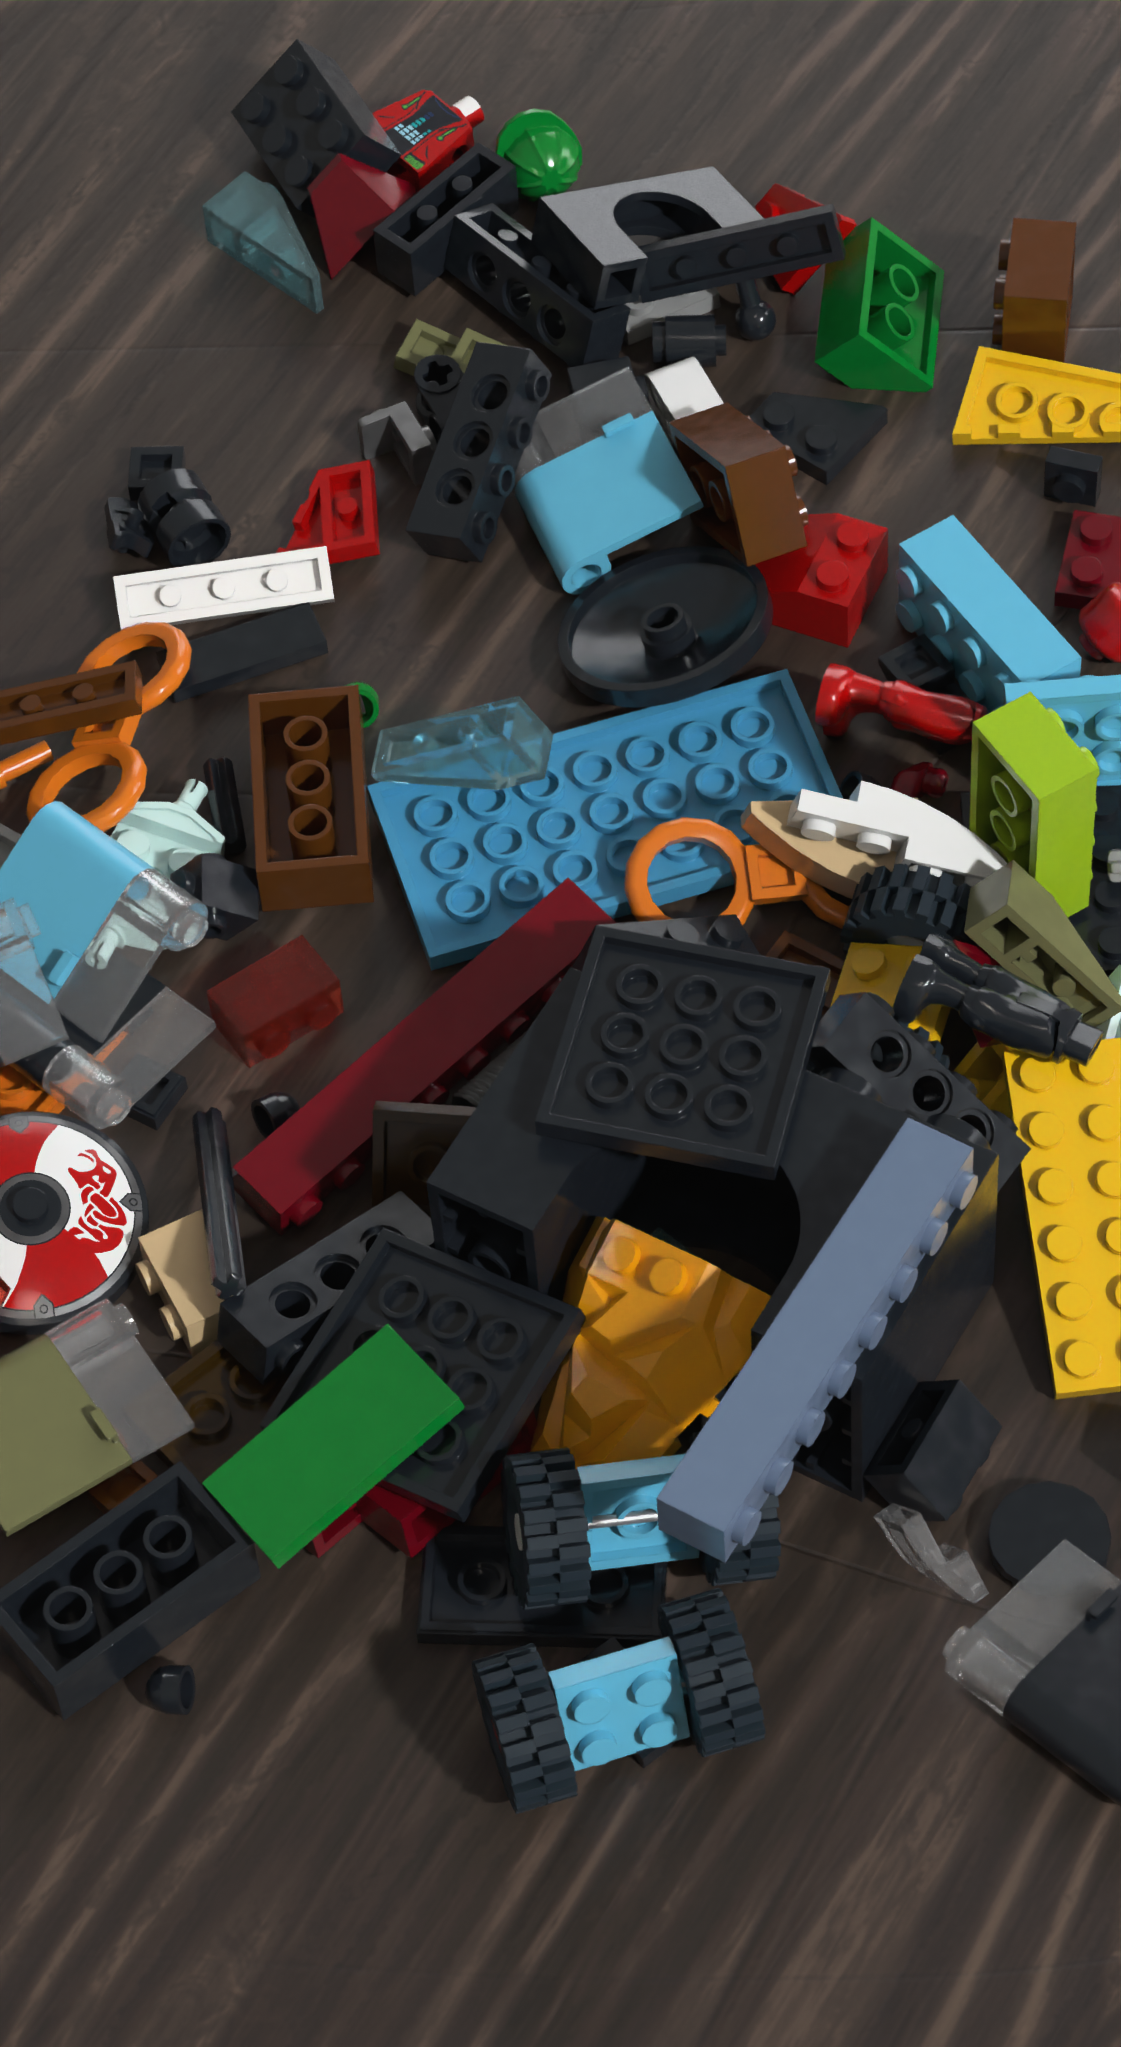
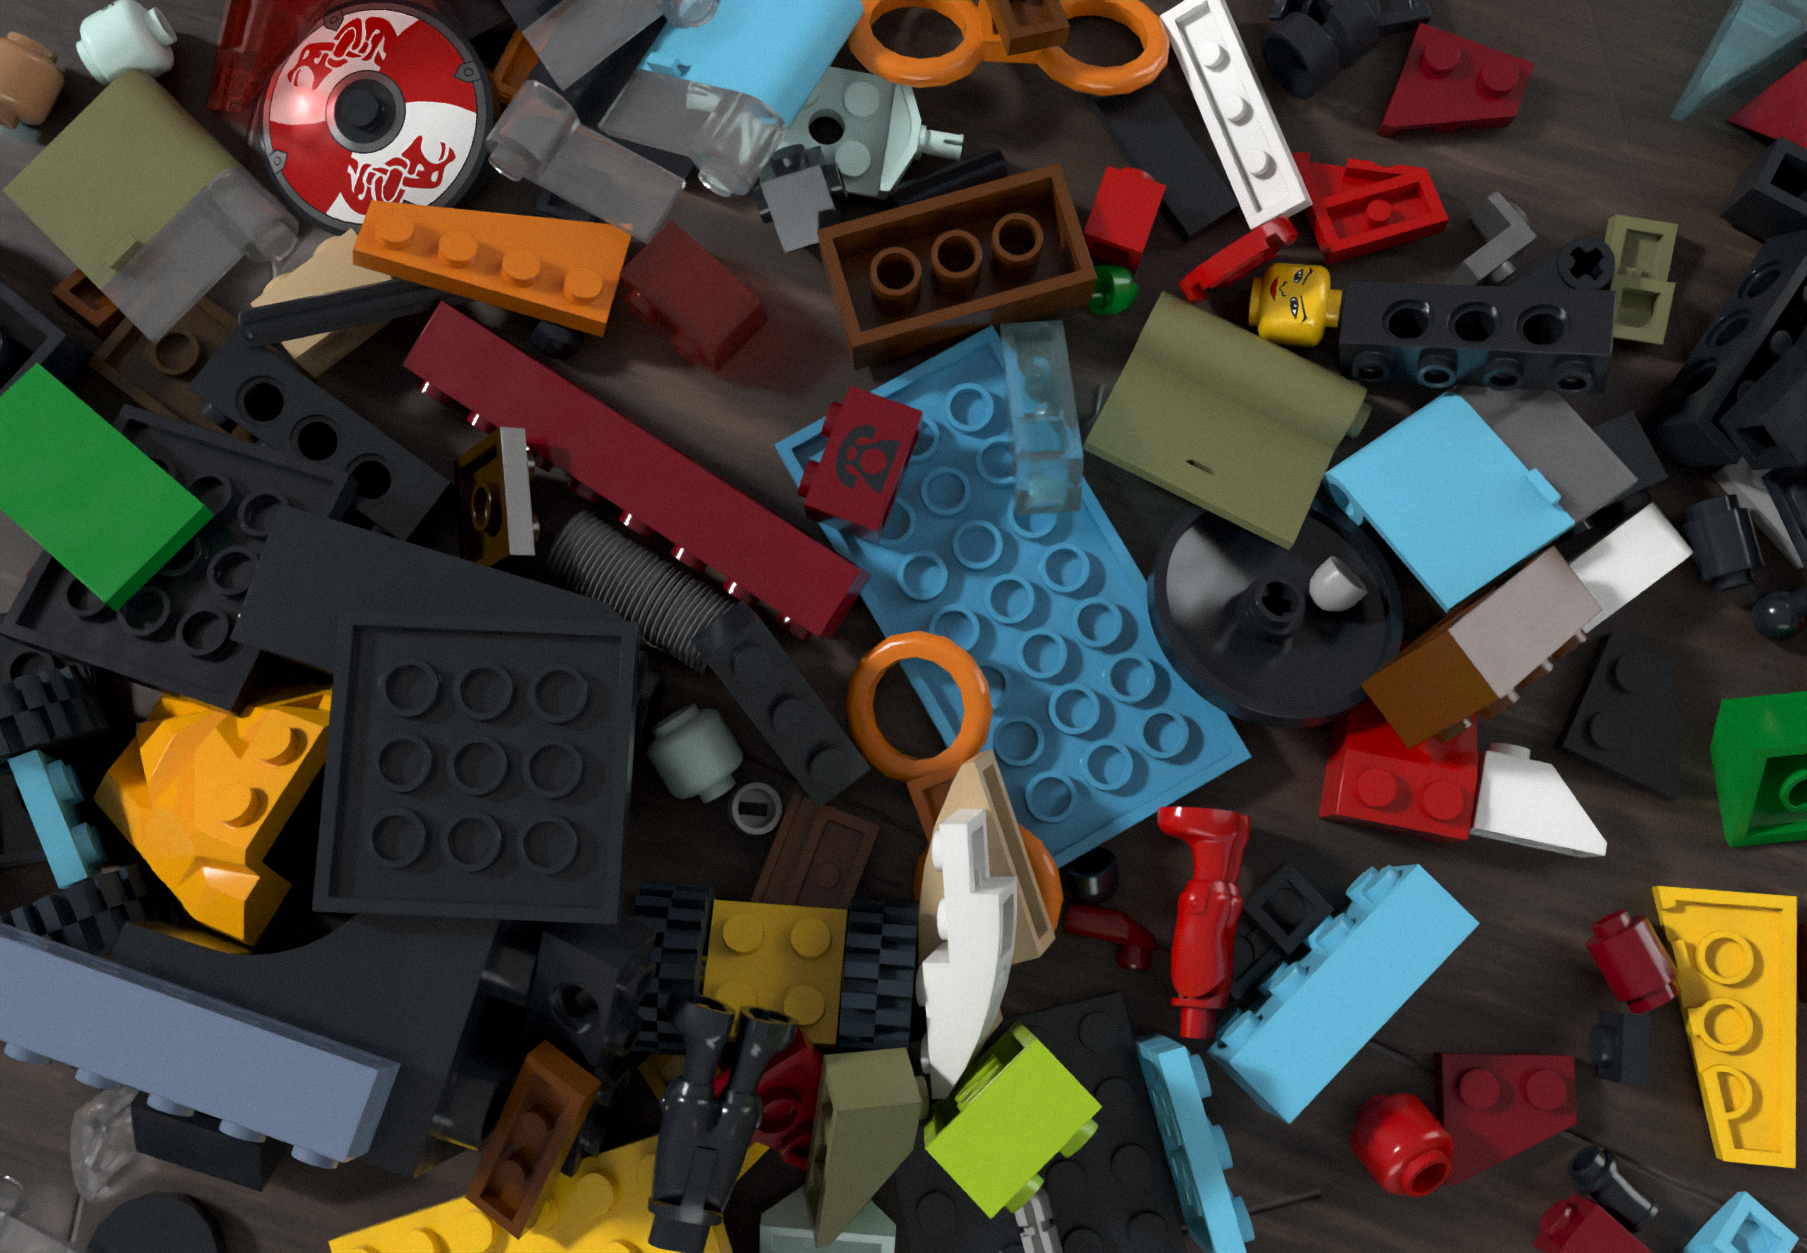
camera: 75 degrees right, 25 degrees up
none -> orange wing [353,200,634,337]
none -> reddish brown plate [465,1040,602,1240]
none -> dark red brick [798,385,923,544]
none -> olive door [1082,290,1373,550]
none -> red brick [1083,166,1166,275]
none -> red tile [1179,215,1298,305]
none -> yellow head [1249,263,1343,348]
none -> light grey hinge [1309,556,1368,612]
none -> dark red wing [1376,22,1535,137]
none -> white slope [1469,743,1607,858]
none -> dark red brick [1584,909,1681,1014]

